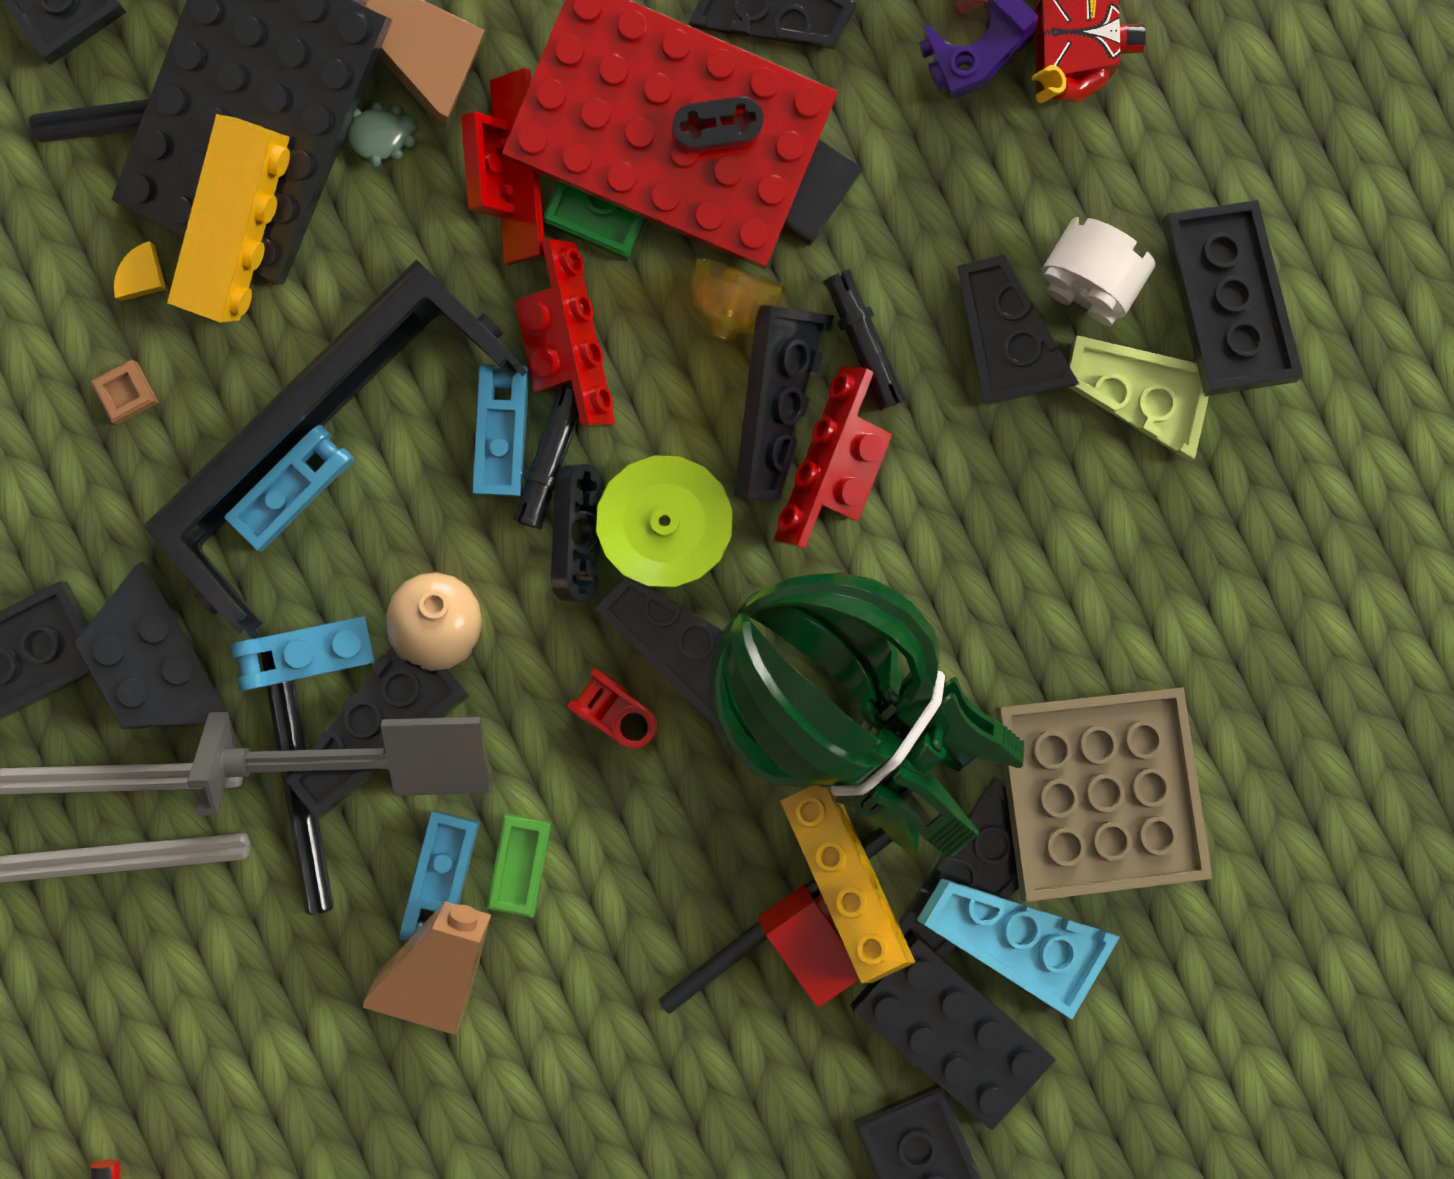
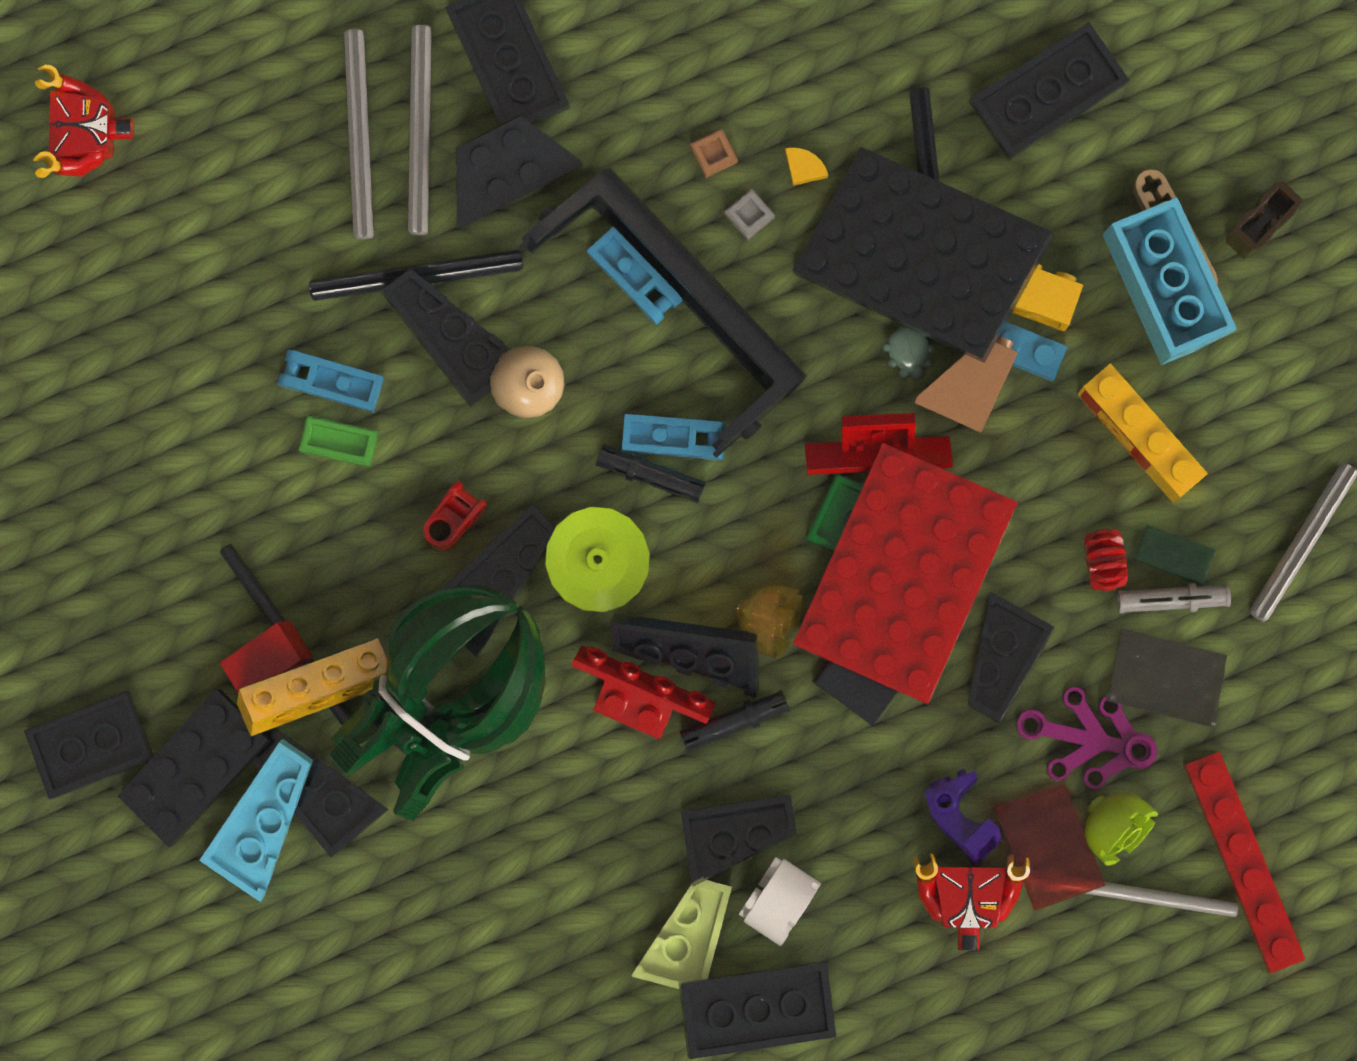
camera: 95 degrees right, 5 degrees down
yellow brick [167,114,290,323] -> none
dark grey piece [188,712,490,816] -> none
dark azure plate [229,616,375,692] -> none
medium nougat slope [363,901,491,1035] -> none
red bracket [515,239,615,427] -> none
black beam [551,464,602,601] -> none
black beam [672,97,764,153] -> none
dark tan plate [995,687,1212,902] -> none
none -> light grey tile [724,189,775,241]

